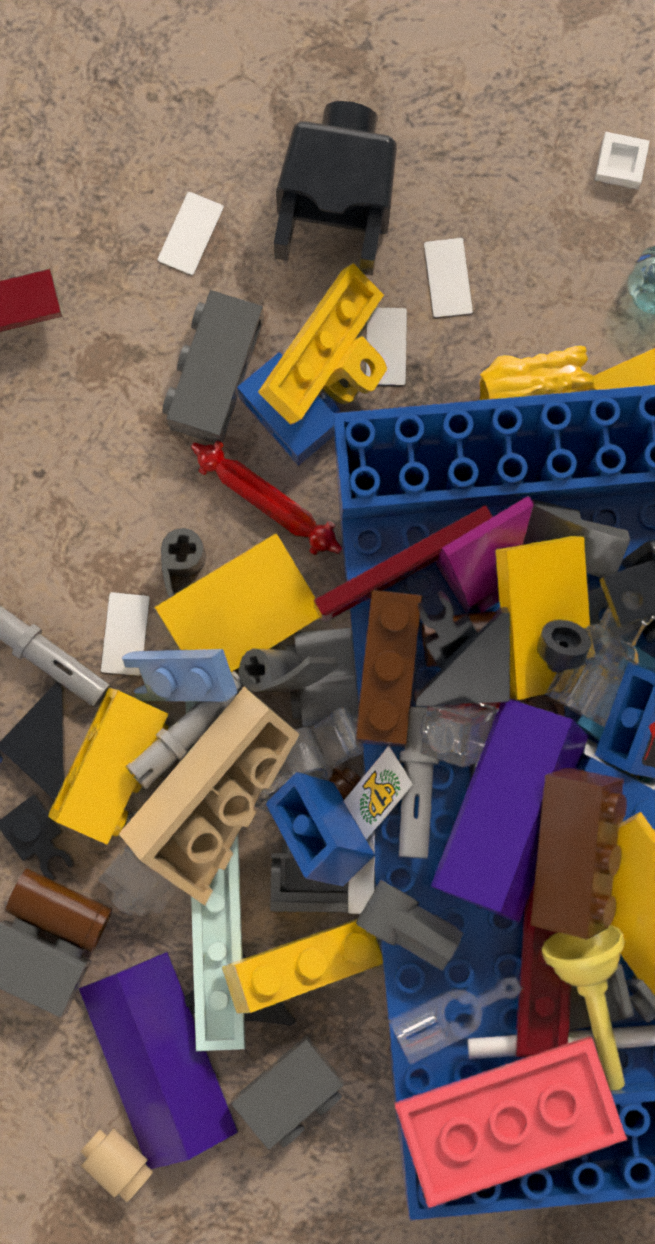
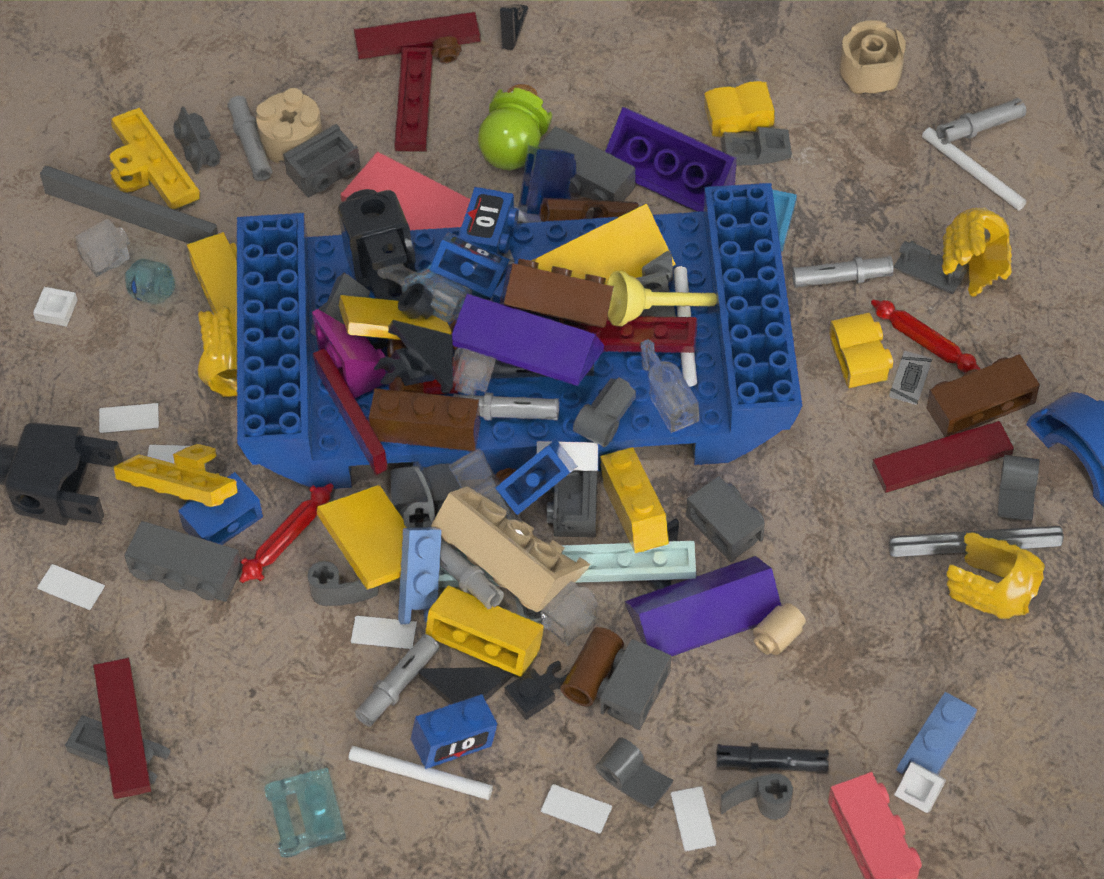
camera: 85 degrees left, 25 degrees down
white sticker [344,746,413,840] -> none
coral tile [394,1036,627,1208] -> none

